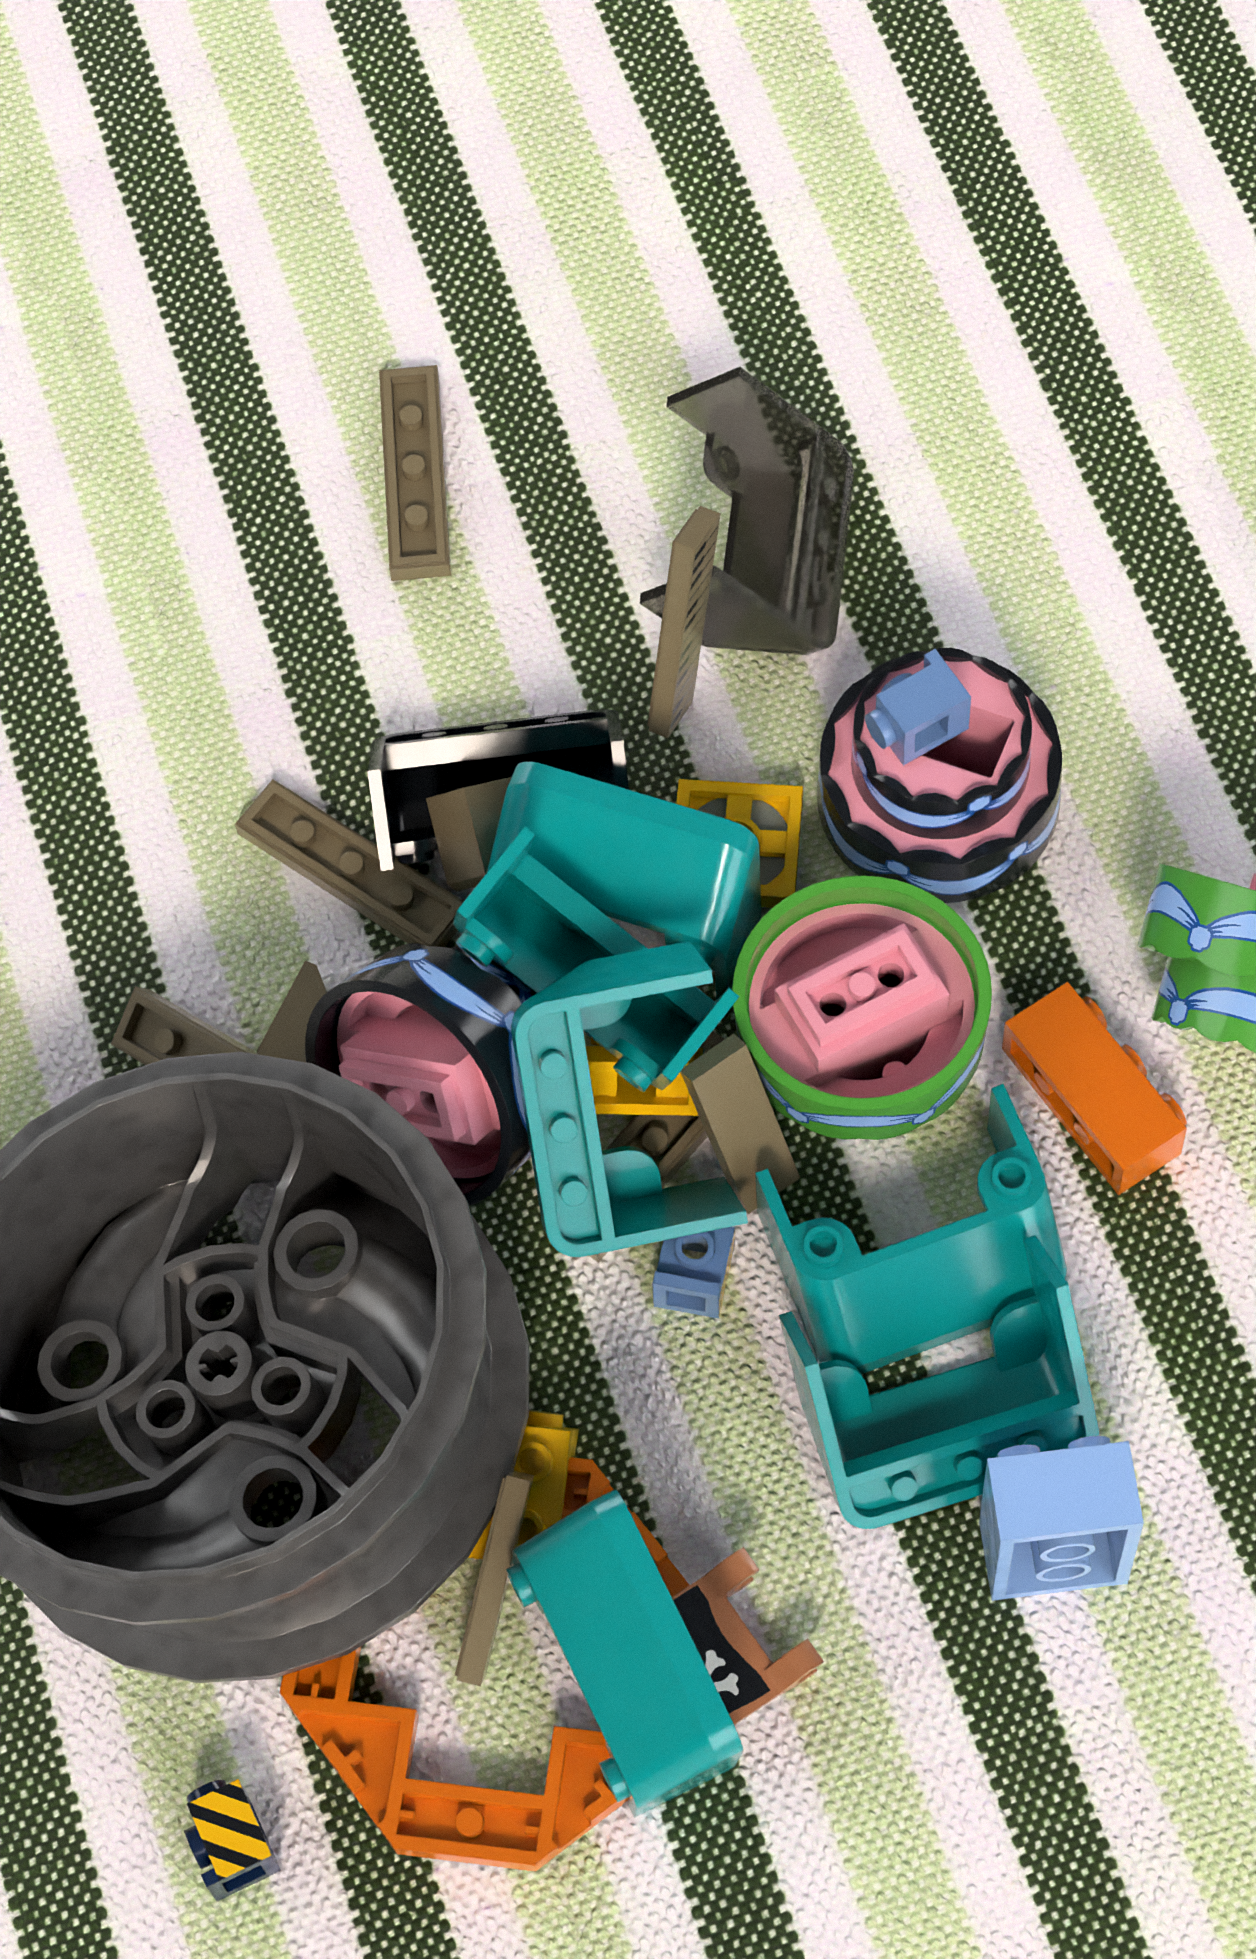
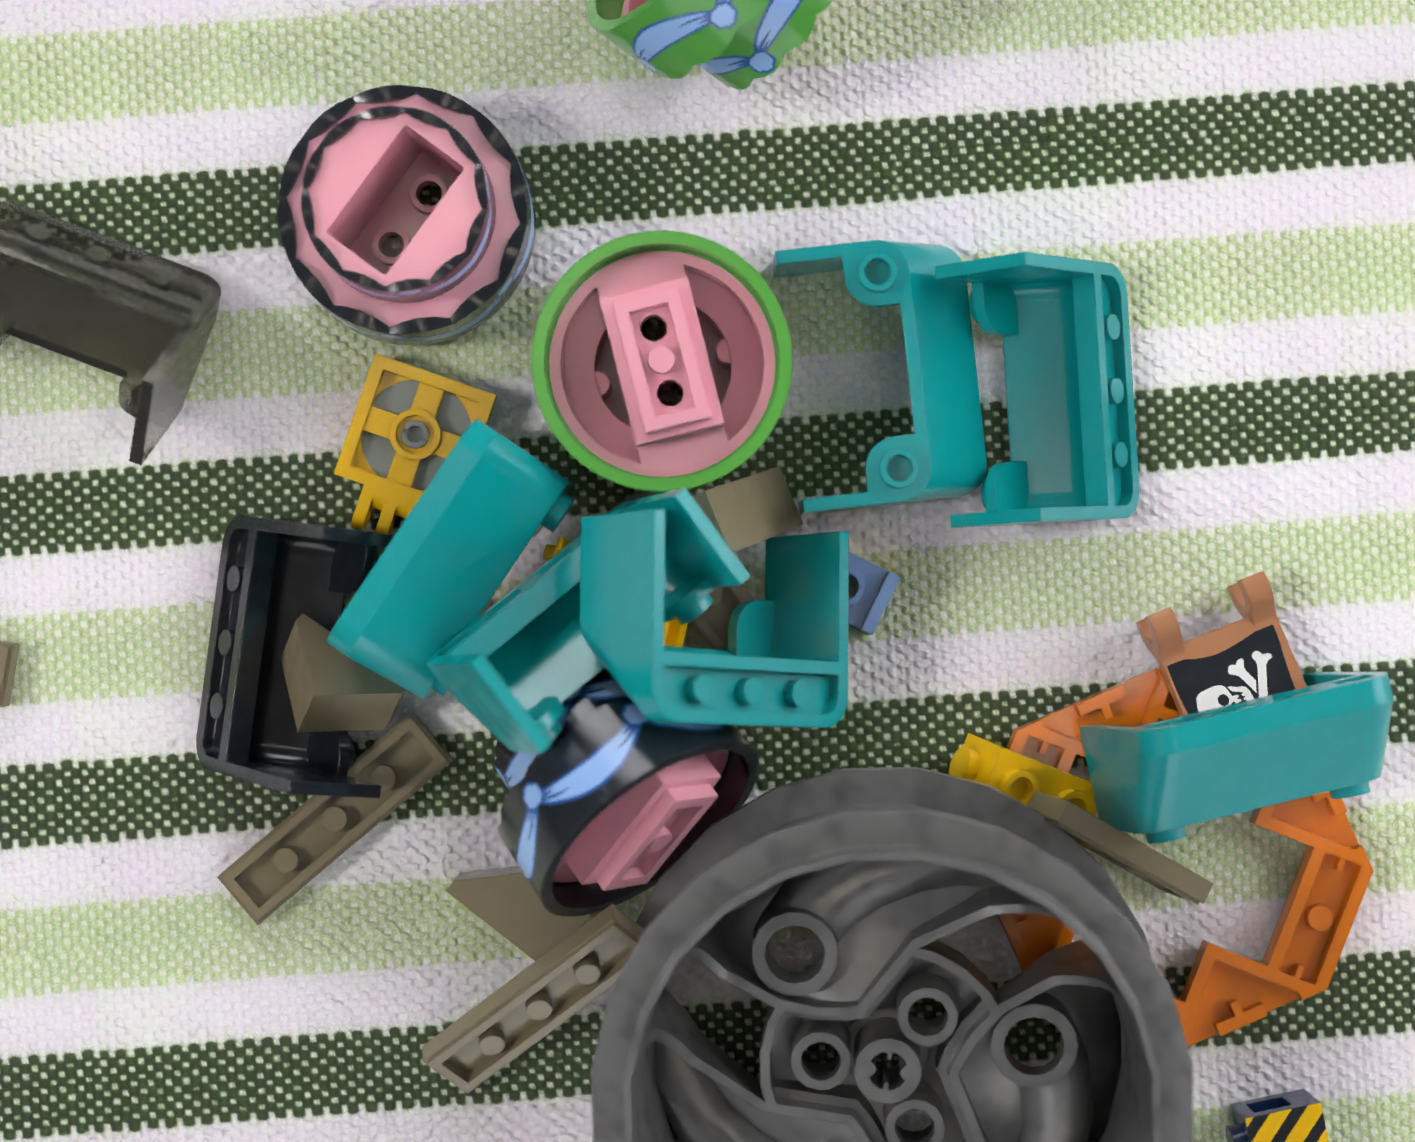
camera: 80 degrees left, 25 degrees up
dark tan tile [647,506,721,738] -> none
medium blue brick [865,649,971,766] -> none
light blue brick [979,1436,1144,1601] -> none
orange brick [1002,982,1187,1195] -> none

